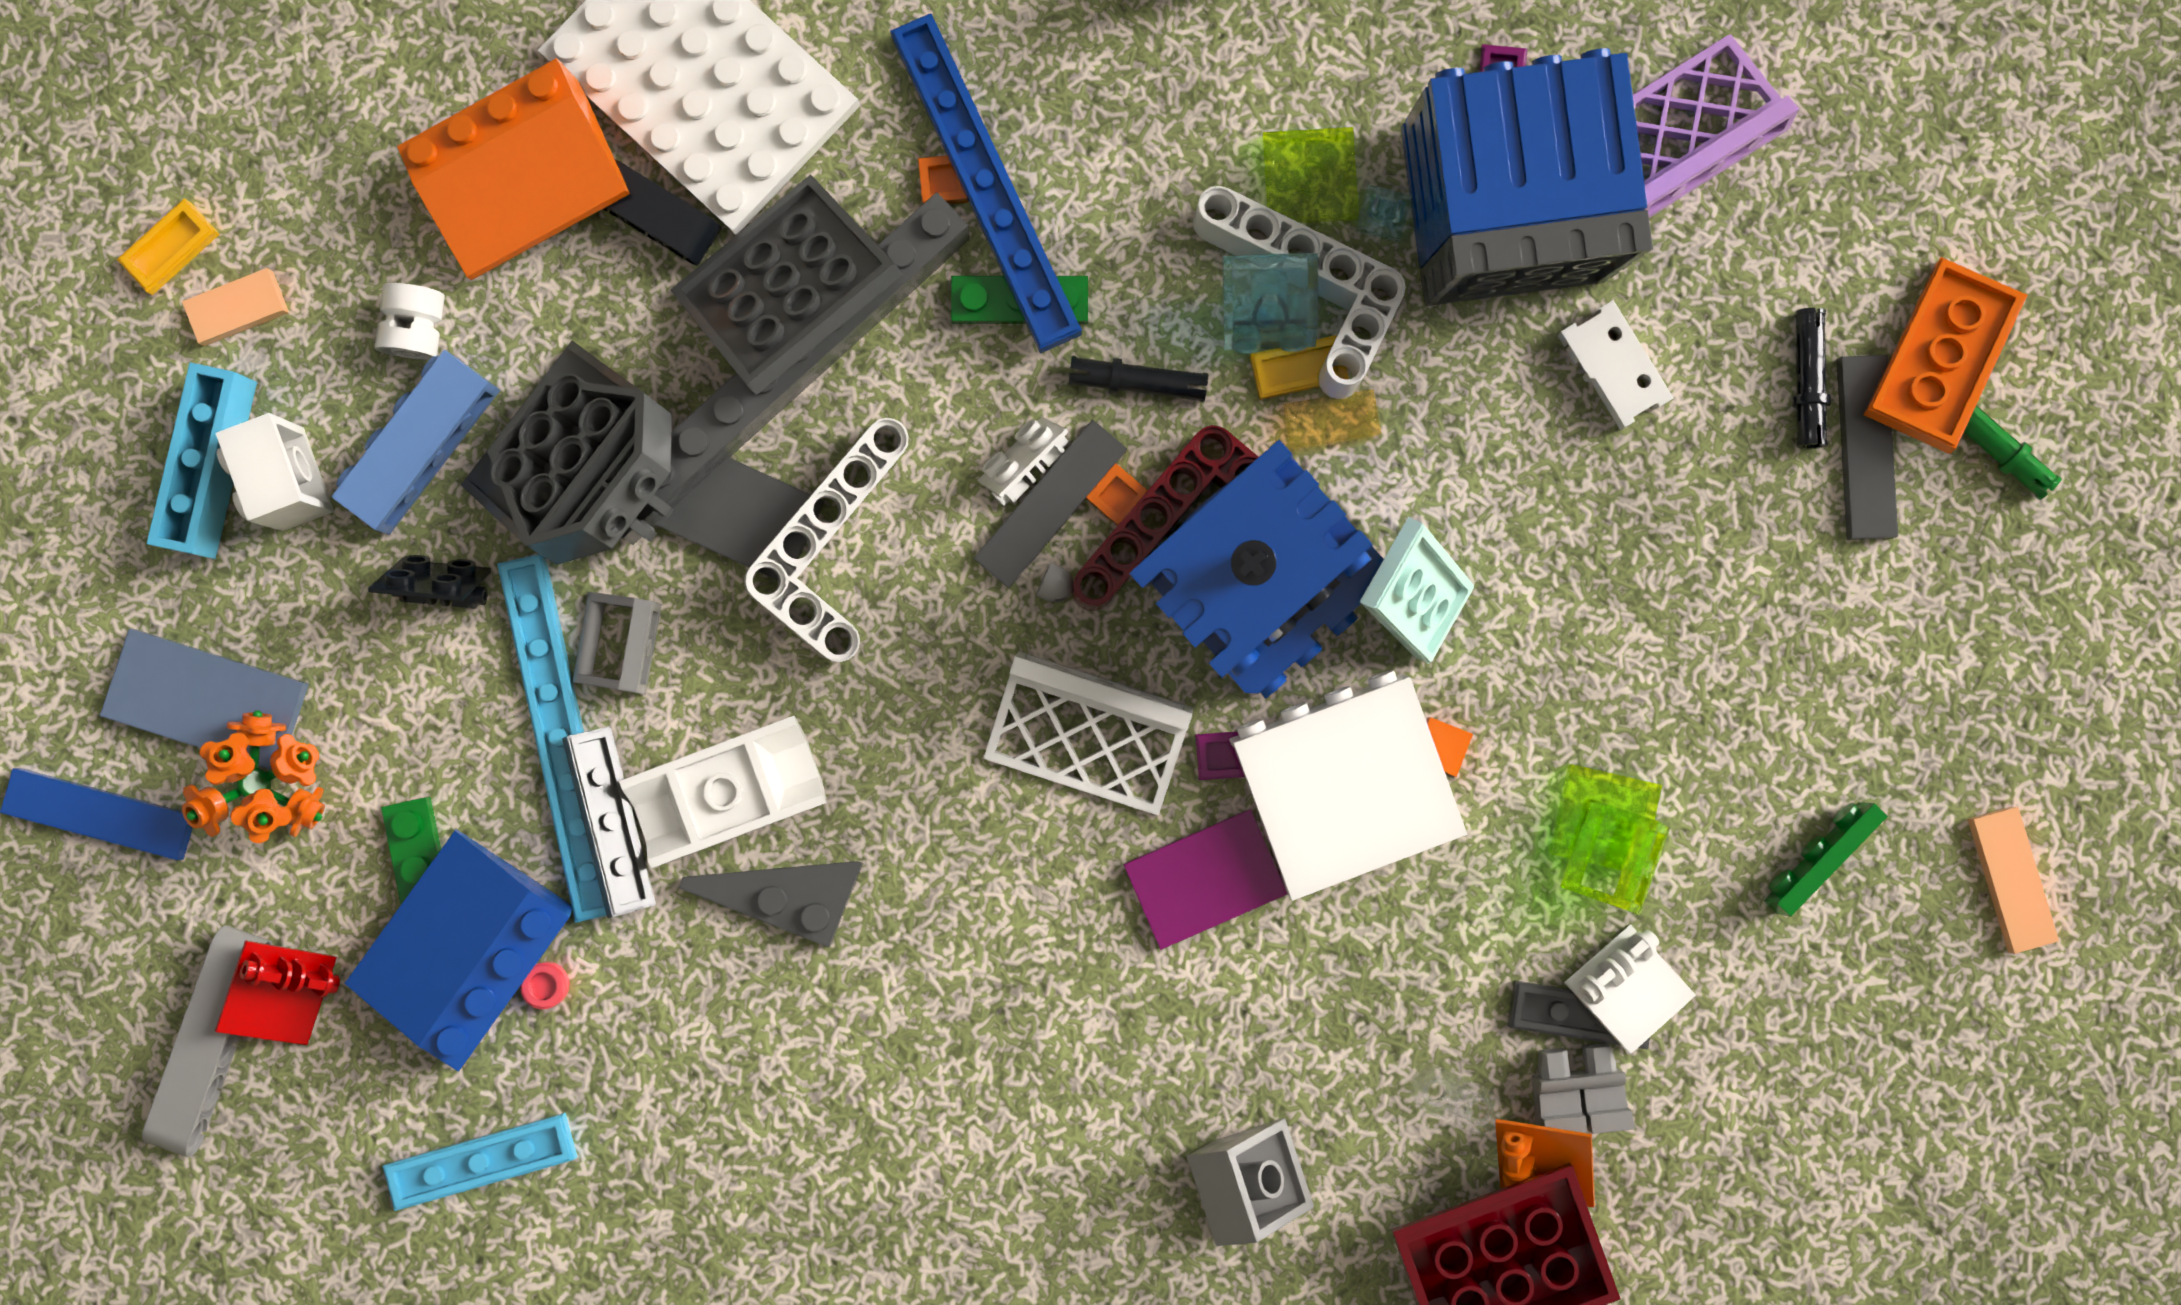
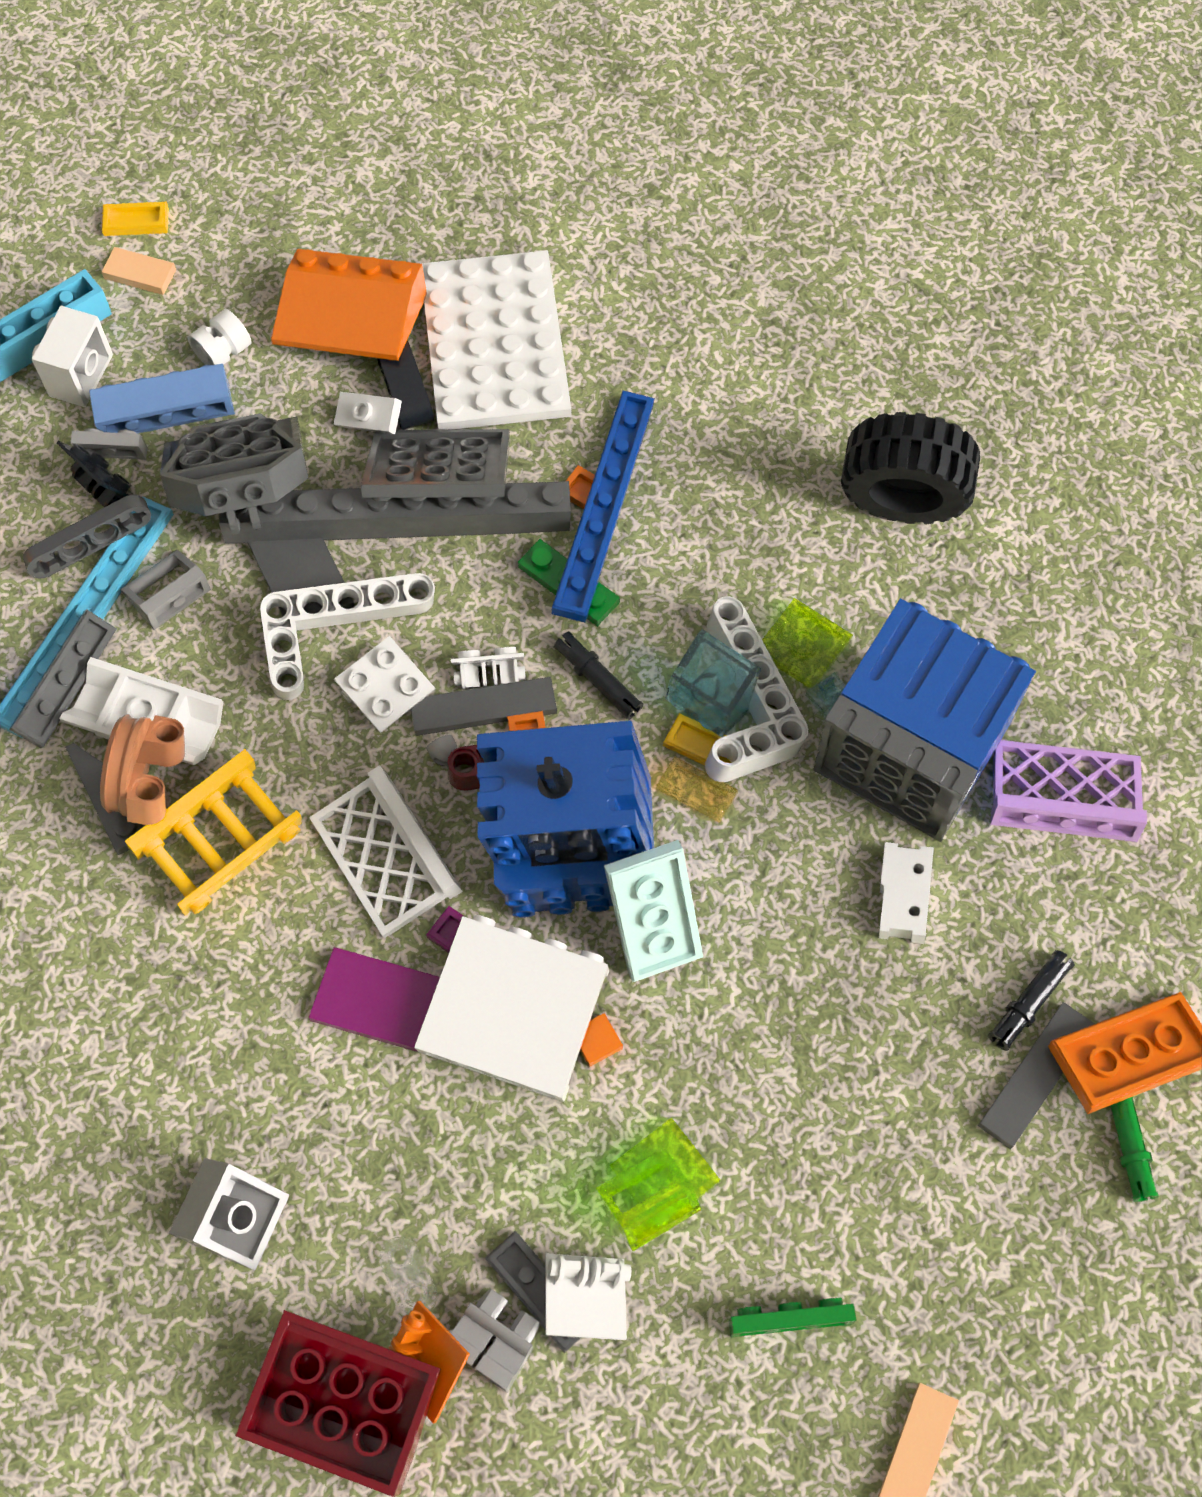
camera: 35 degrees right, 20 degrees down
none -> dark grey beam [23,495,151,579]
none -> light grey plate [71,428,148,460]
none -> nougat piece [100,714,185,825]
none -> yellow fence [125,749,302,916]
none -> white plate [334,392,402,434]
none -> white hinge [334,636,436,733]

